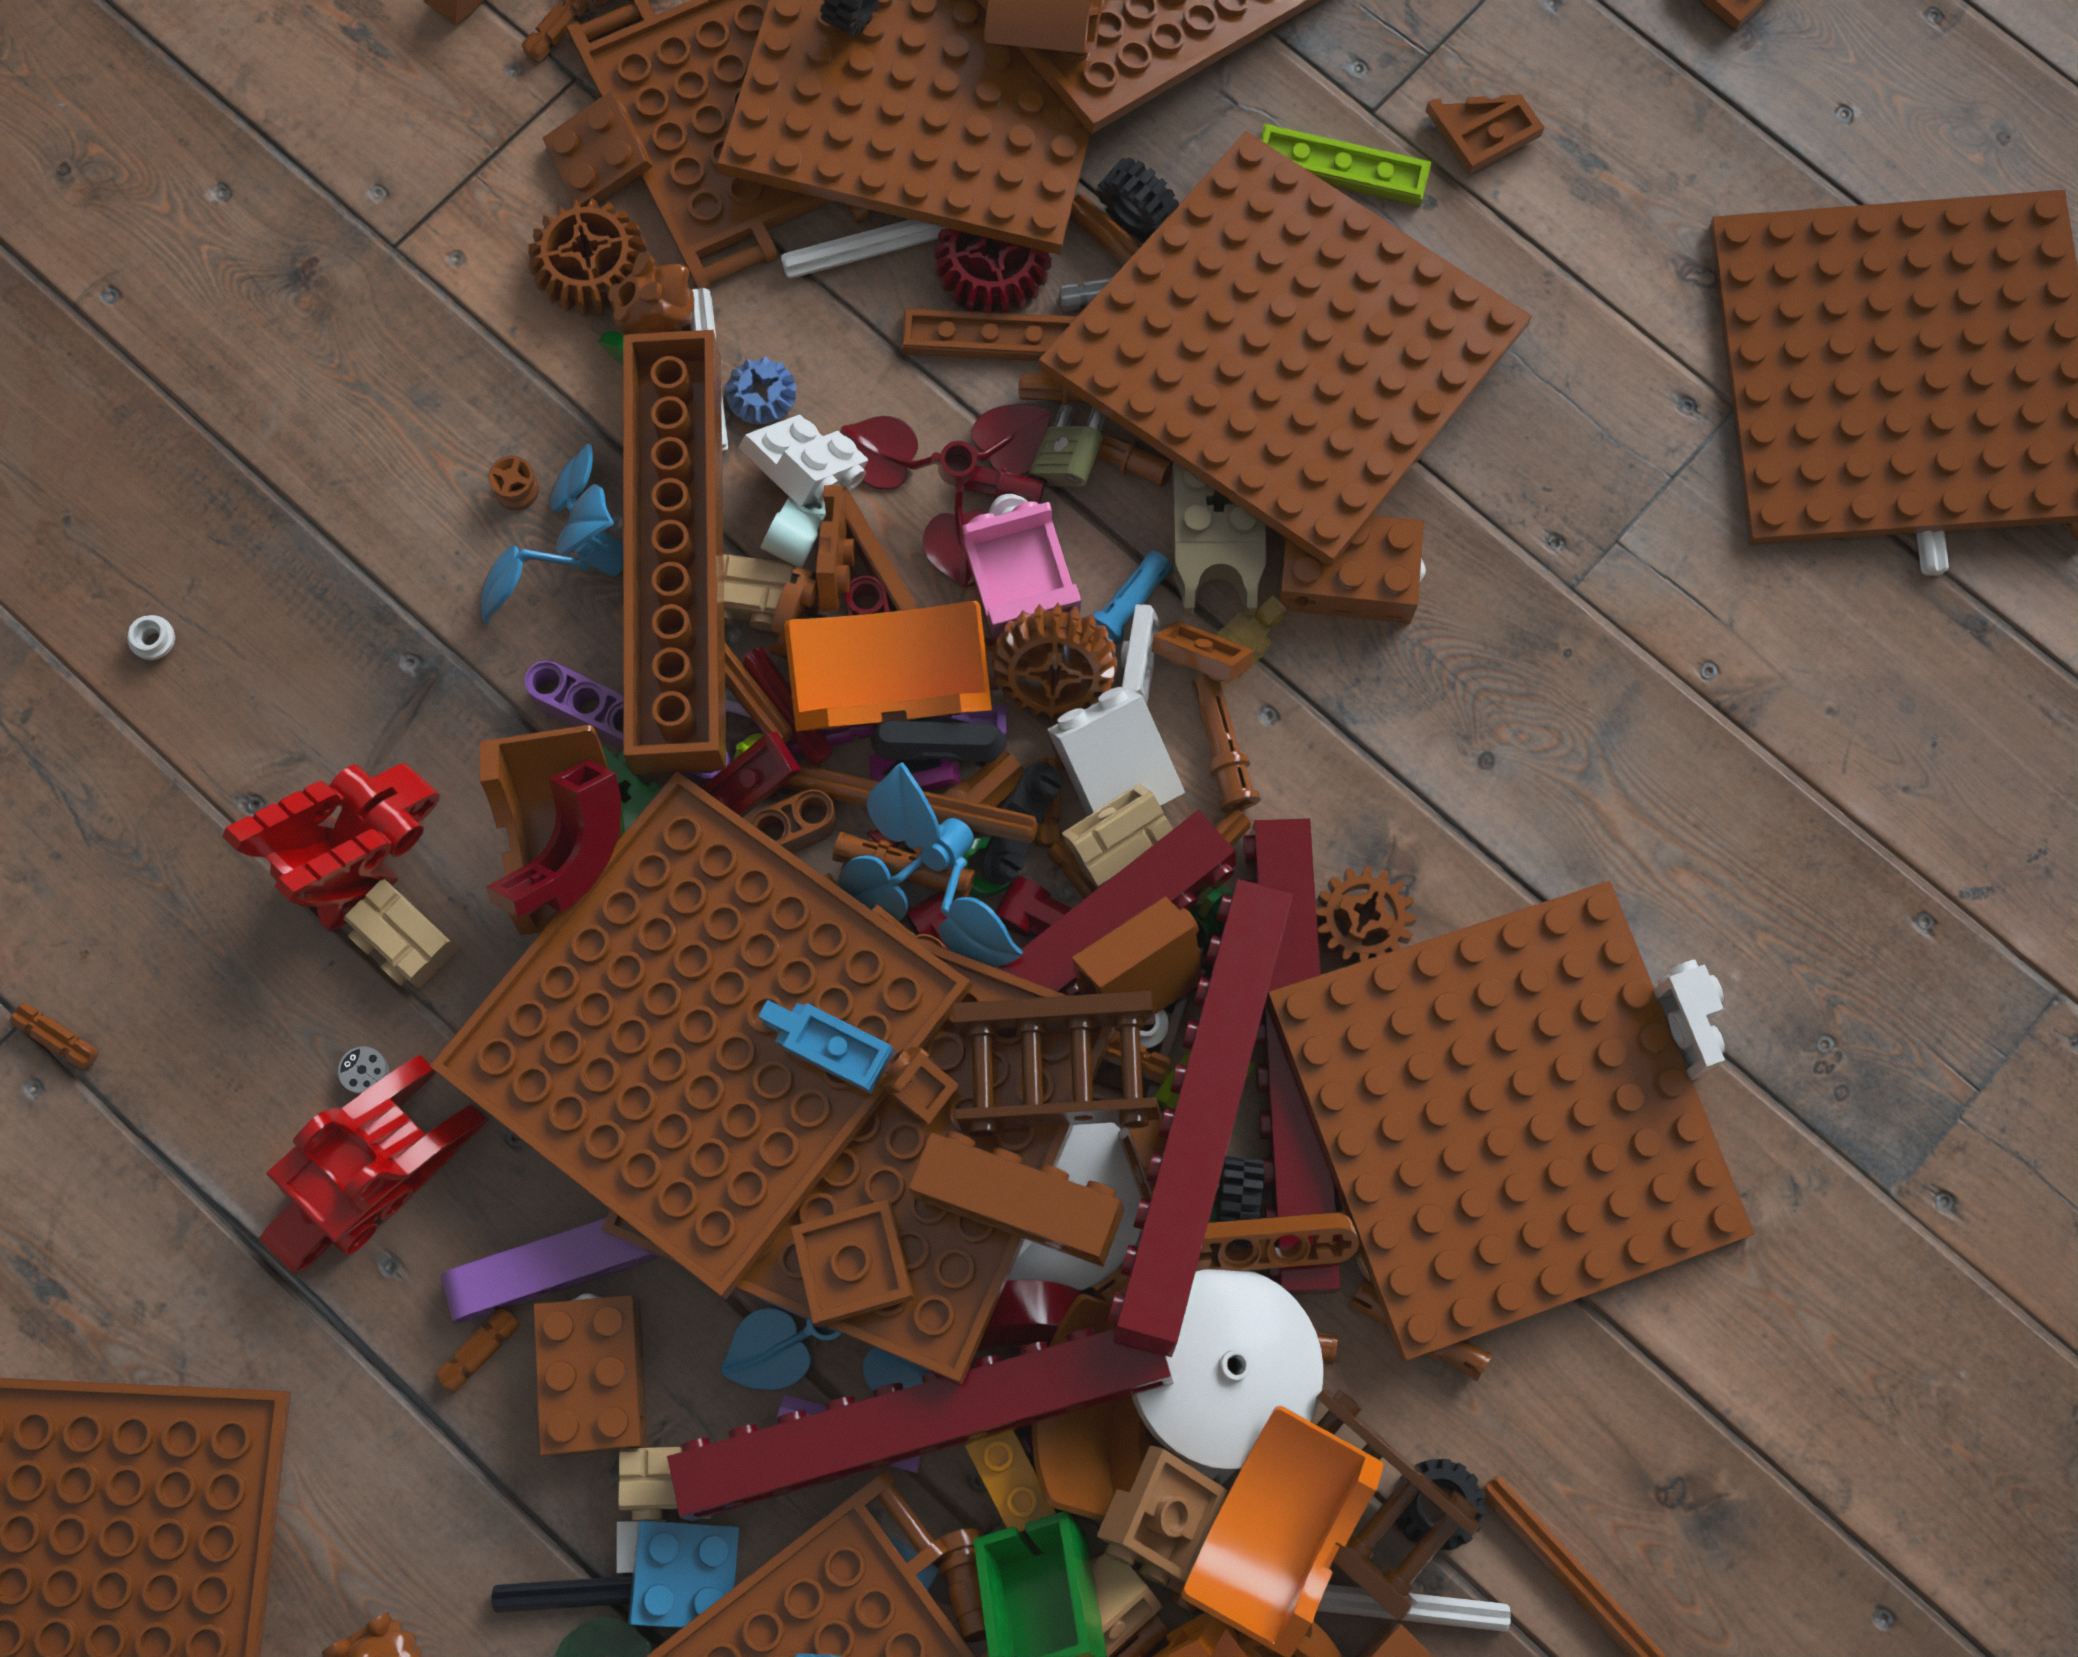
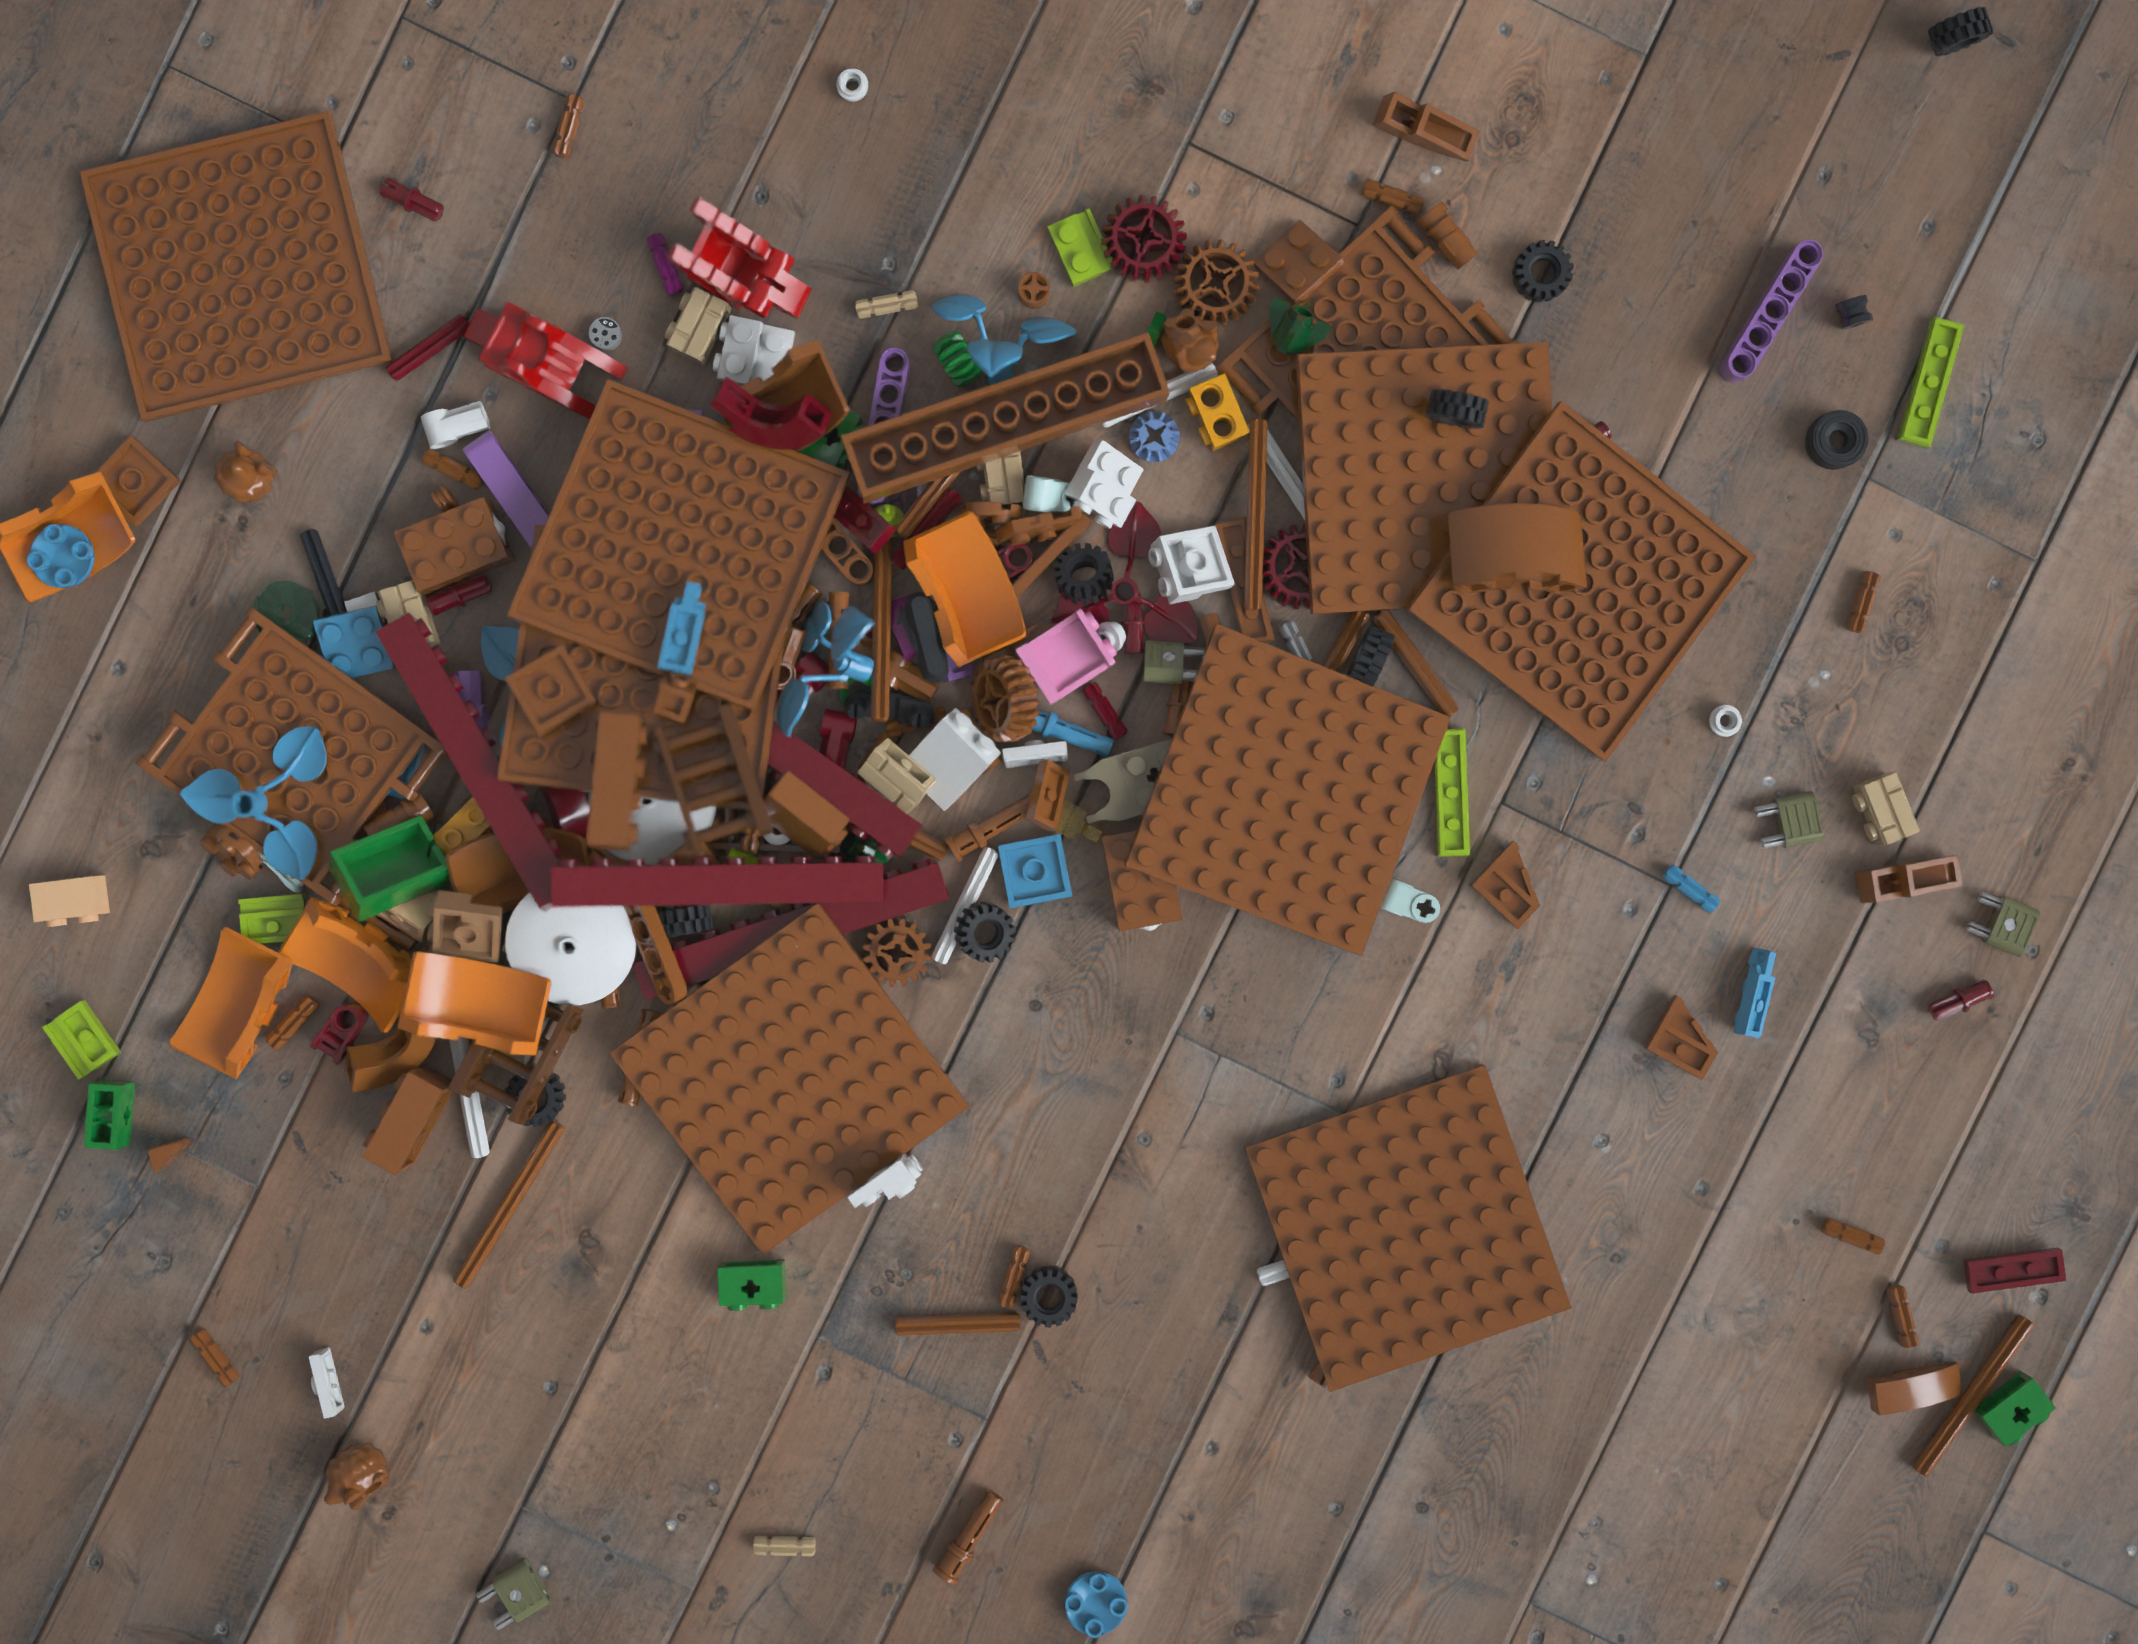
camera: 75 degrees right, 15 degrees up
none -> dark red axle [380,177,444,221]
none -> dark red axle [386,314,469,381]
none -> white piece [420,401,490,449]
none -> dark red axle [426,575,492,616]
none -> dark orange bush [429,484,460,512]
none -> magenta axle [646,233,683,296]
none -> white plate [713,315,796,386]
none -> green brick [717,1260,787,1311]
none -> tan axle [855,290,918,319]
none -> dark orange axle [895,1313,1021,1336]
none -> white axle [932,847,999,964]
none -> green gear [933,330,982,388]
none -> black tyre [954,902,1016,963]
none -> dark azure plate [998,834,1072,908]
none -> dark orange axle [998,1245,1030,1308]
none -> black tyre [1020,1266,1078,1328]
none -> lime plate [1047,208,1114,287]
none -> black tyre [1054,543,1114,606]
none -> dark red axle [1083,682,1127,740]
none -> dark red gear [1101,195,1187,283]
none -> white plate [1148,526,1235,604]
none -> light orange brick [1185,373,1250,452]
none -> dark orange axle [1244,419,1268,610]
none -> dark green brick [1269,296,1332,355]
none -> dark orange axle [1373,609,1459,717]
none -> light aqua piece [1380,878,1440,923]

